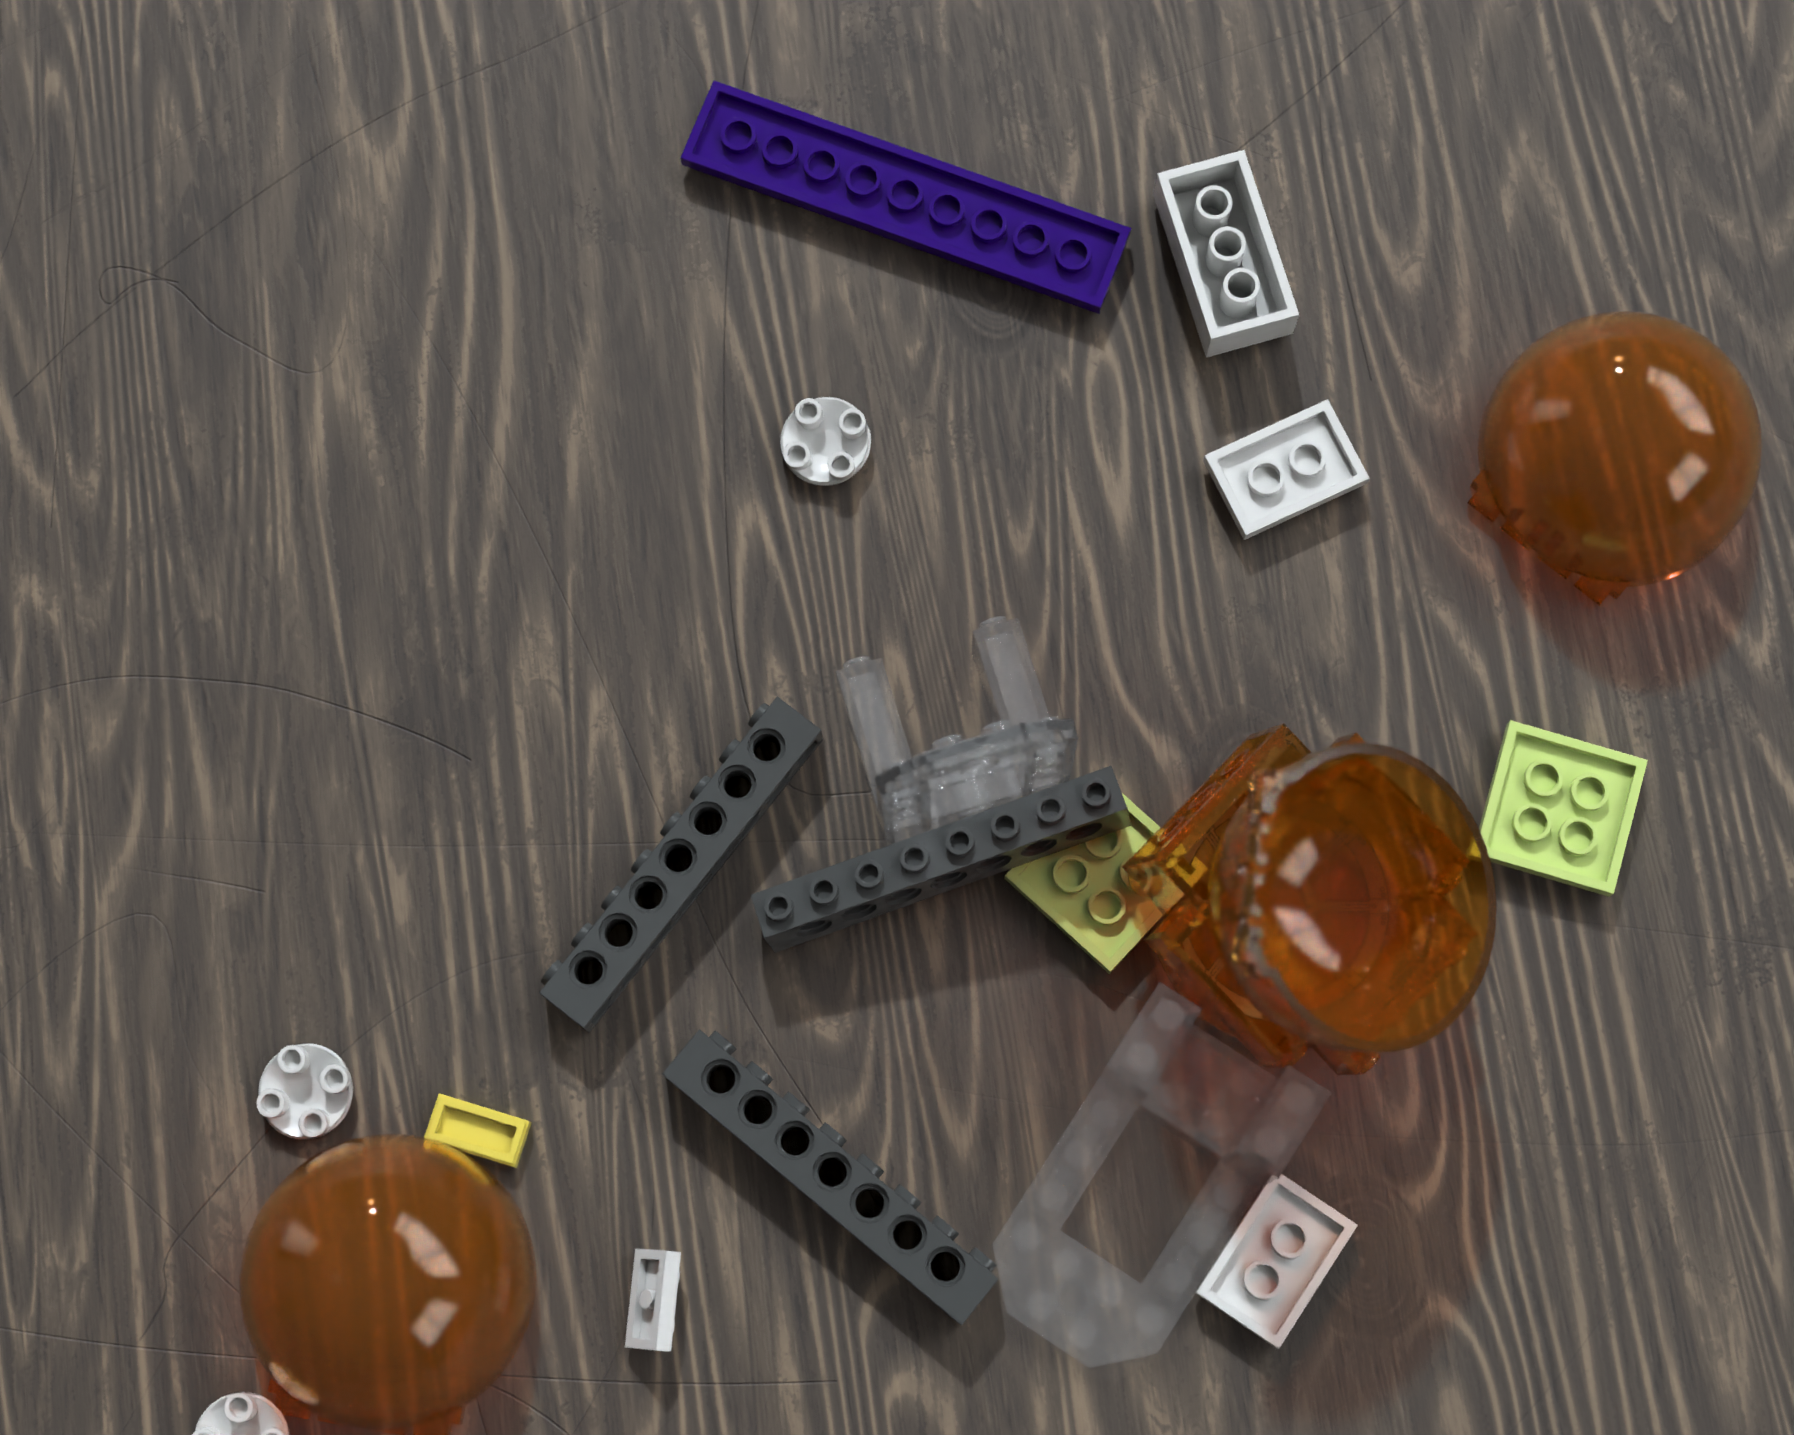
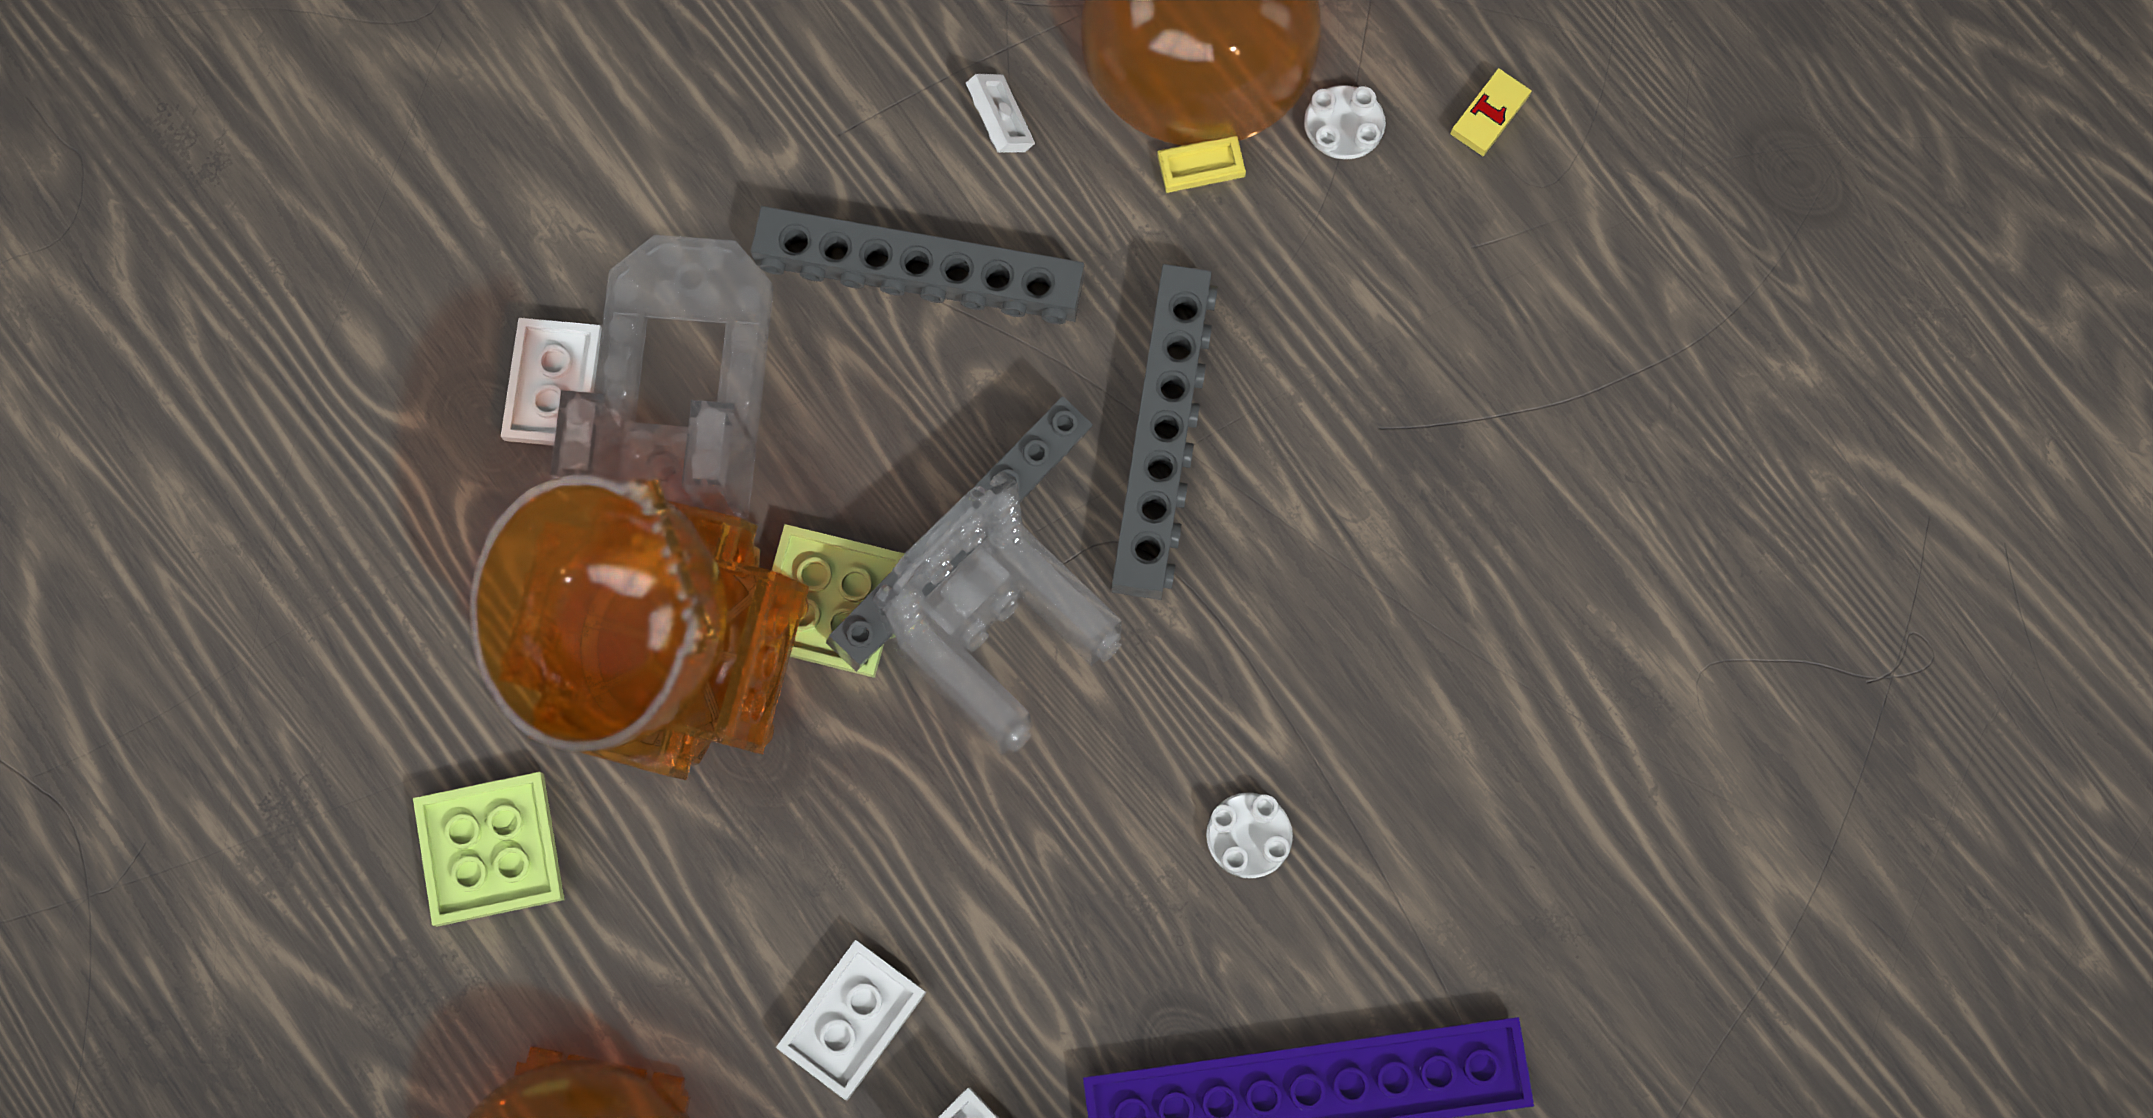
camera: 150 degrees right, 0 degrees up
none -> light yellow tile [1450,68,1532,157]

